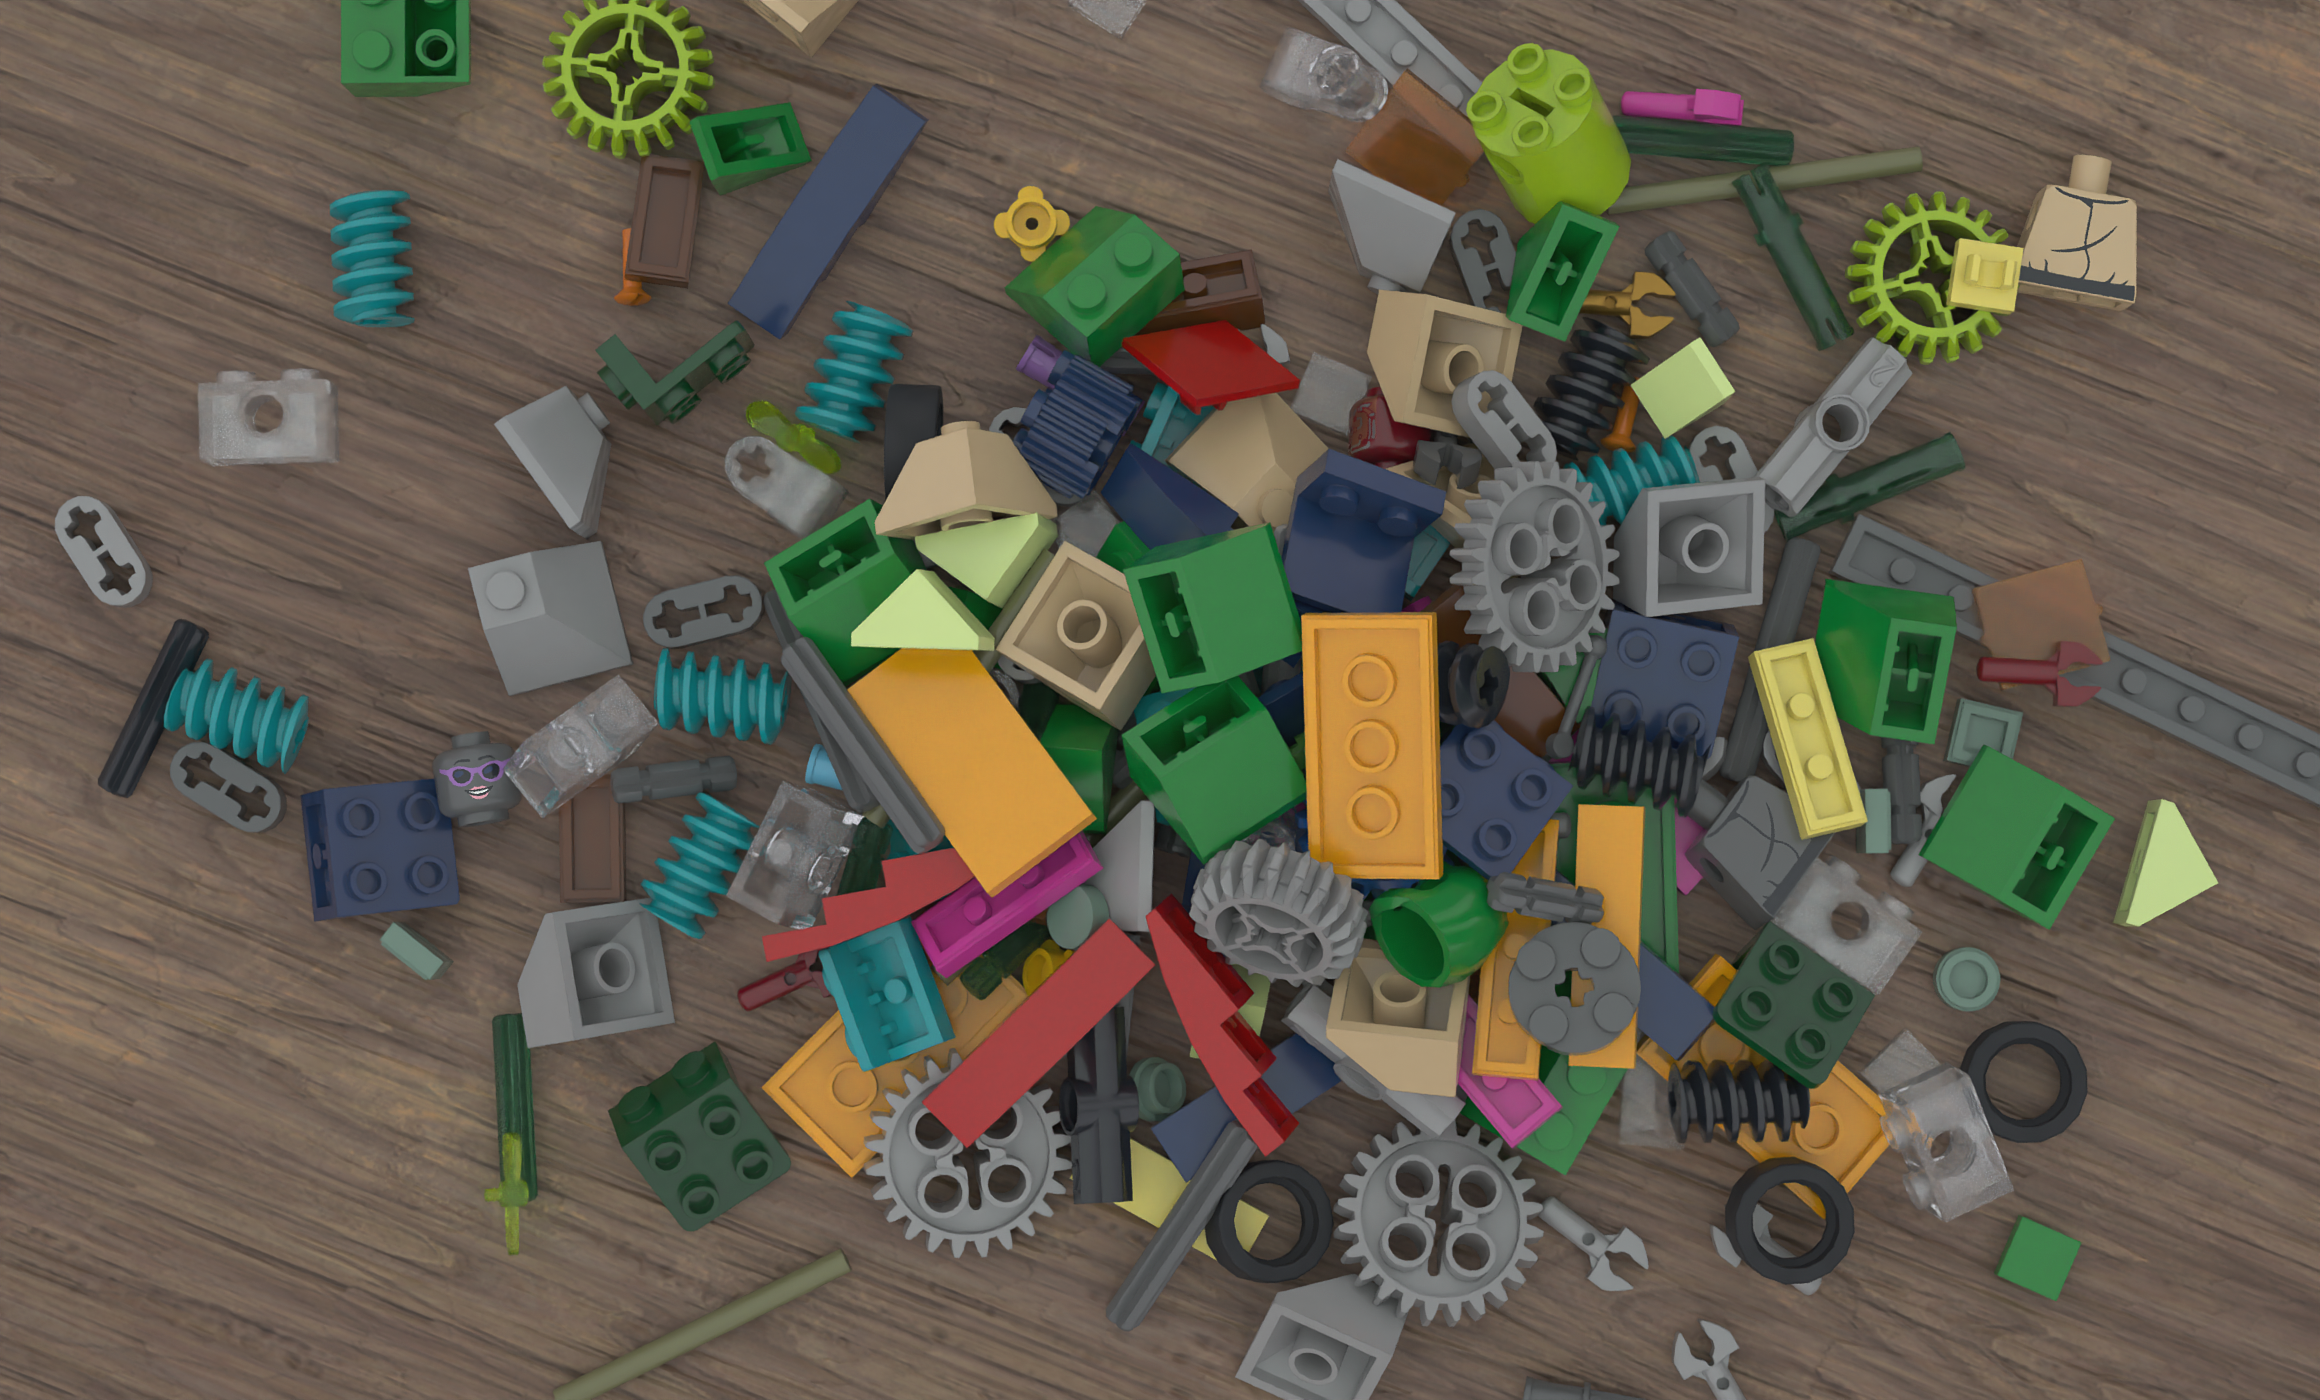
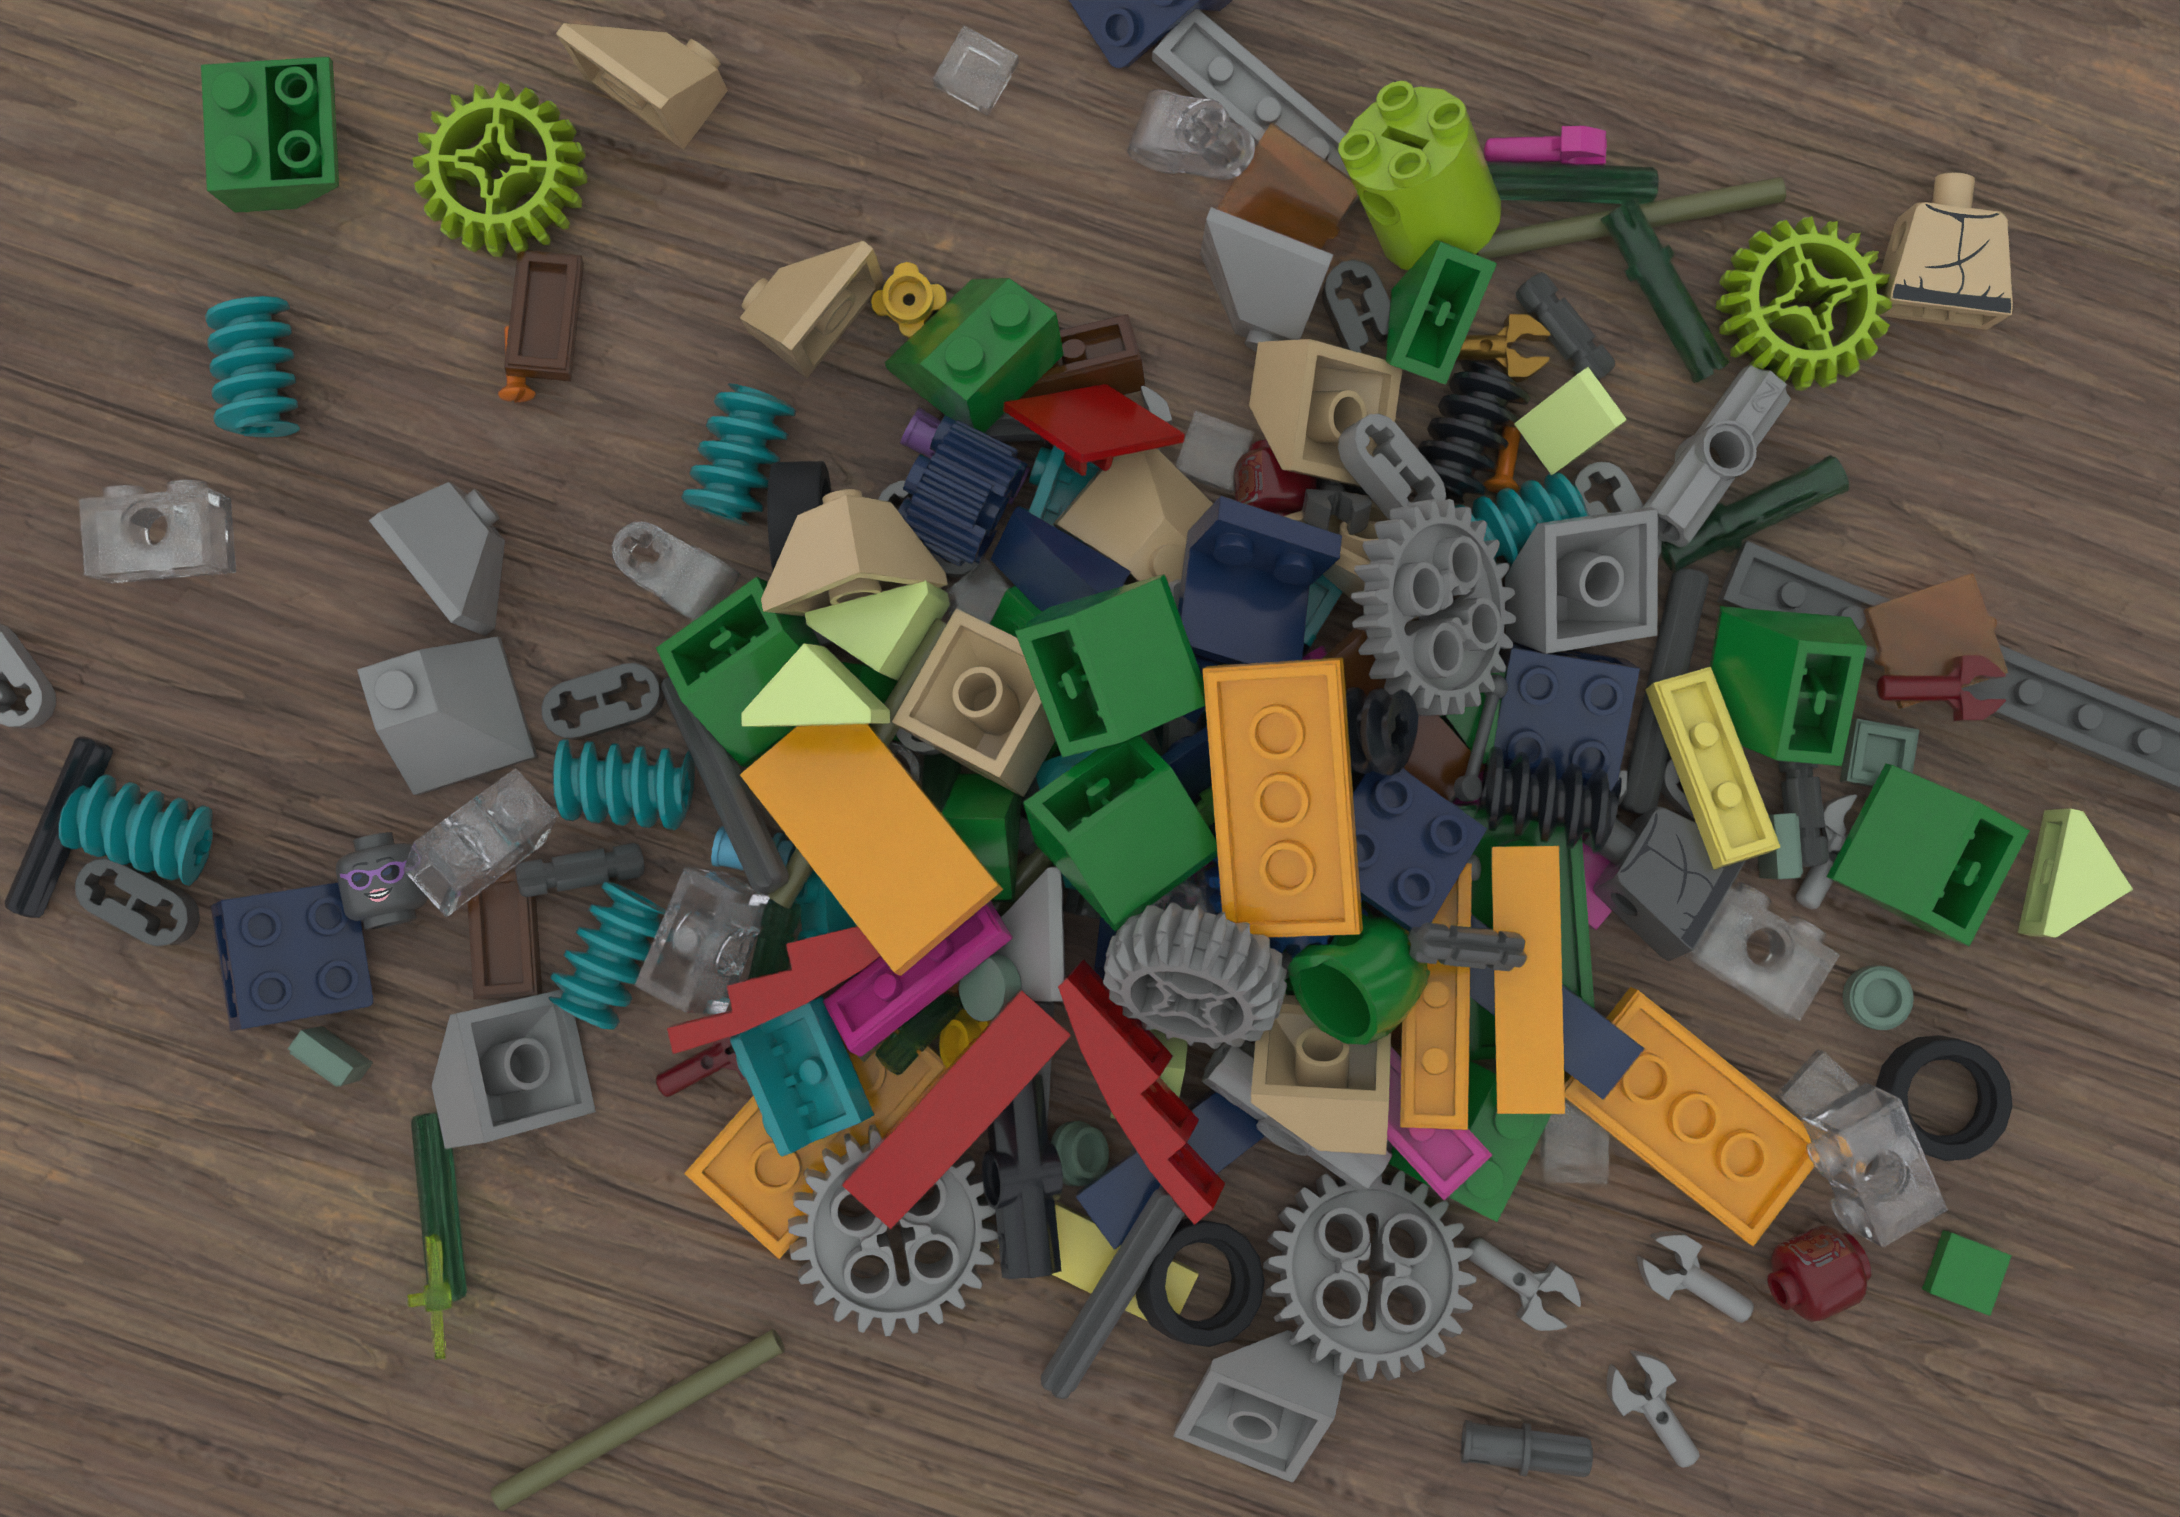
camera: 10 degrees left, 0 degrees up
dark green bracket [595,320,754,425] -> none
dark green bracket [608,1042,791,1232] -> none
green slope [689,102,812,196] -> none
dark blue slope [728,84,929,340] -> none
clear neon green piece [746,401,842,474] -> none
dark grey axle [781,637,945,854] -> none
dark grey plate [1508,922,1641,1056] -> none
black piece [1668,1059,1810,1143] -> none
dark green bracket [1712,921,1875,1089] -> none
black tyre [1725,1157,1855,1285] -> none
light yellow tile [1946,238,2024,315] -> none
none -> tan slope [740,241,885,378]
none -> dark red head [1767,1225,1872,1322]

